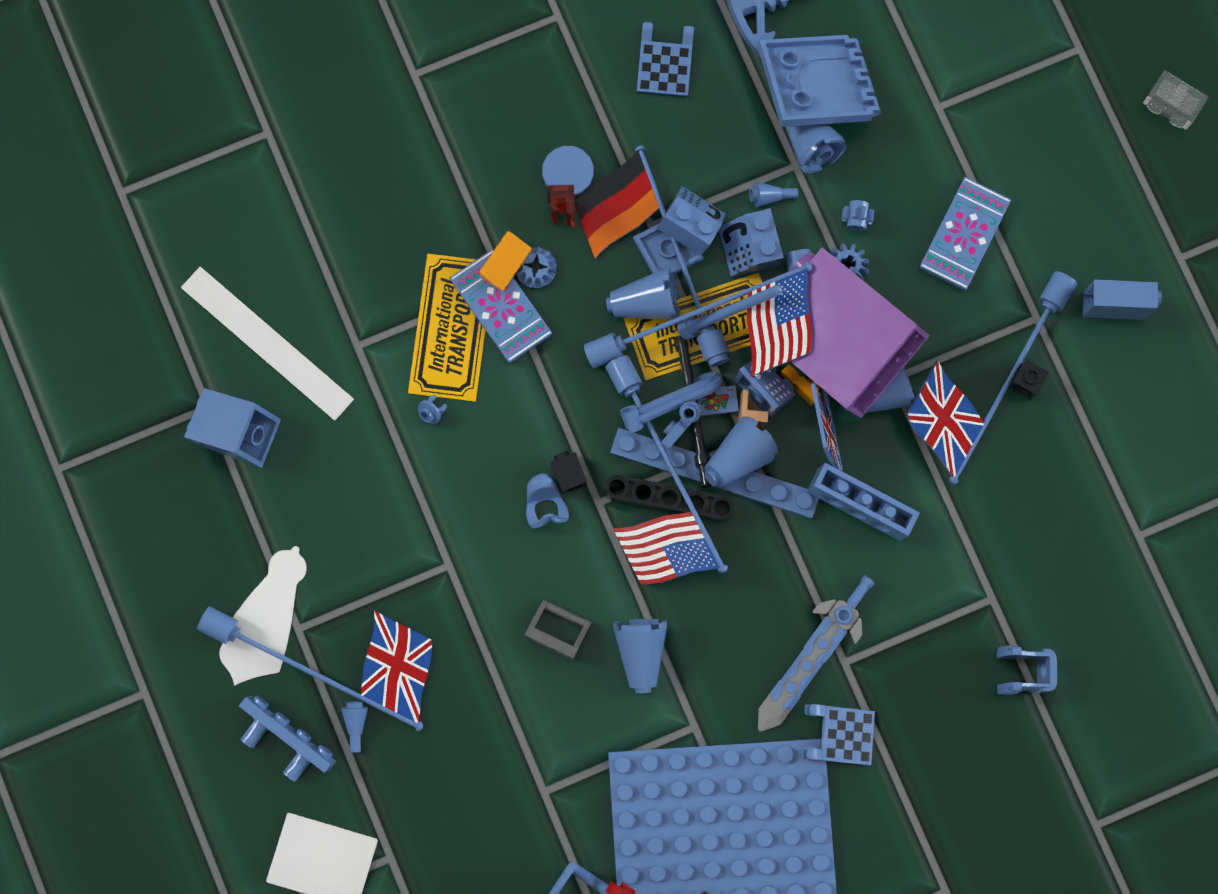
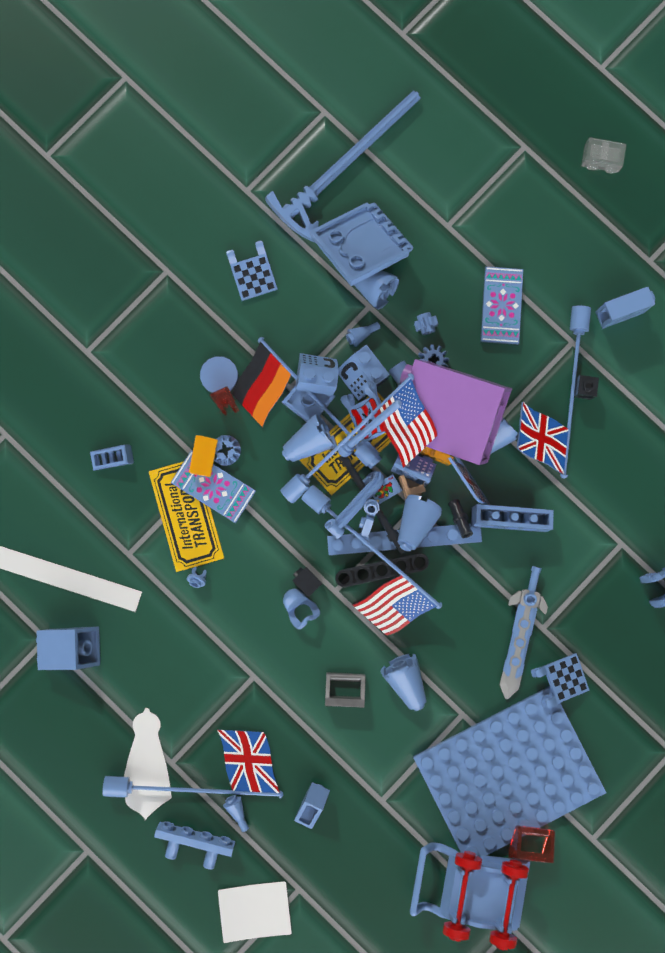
camera: 20 degrees left, 5 degrees up
none -> medium blue slope [90,445,134,471]
none -> medium blue slope [294,782,330,829]
none -> medium blue flag [340,382,386,443]
none -> black pin [448,499,473,539]

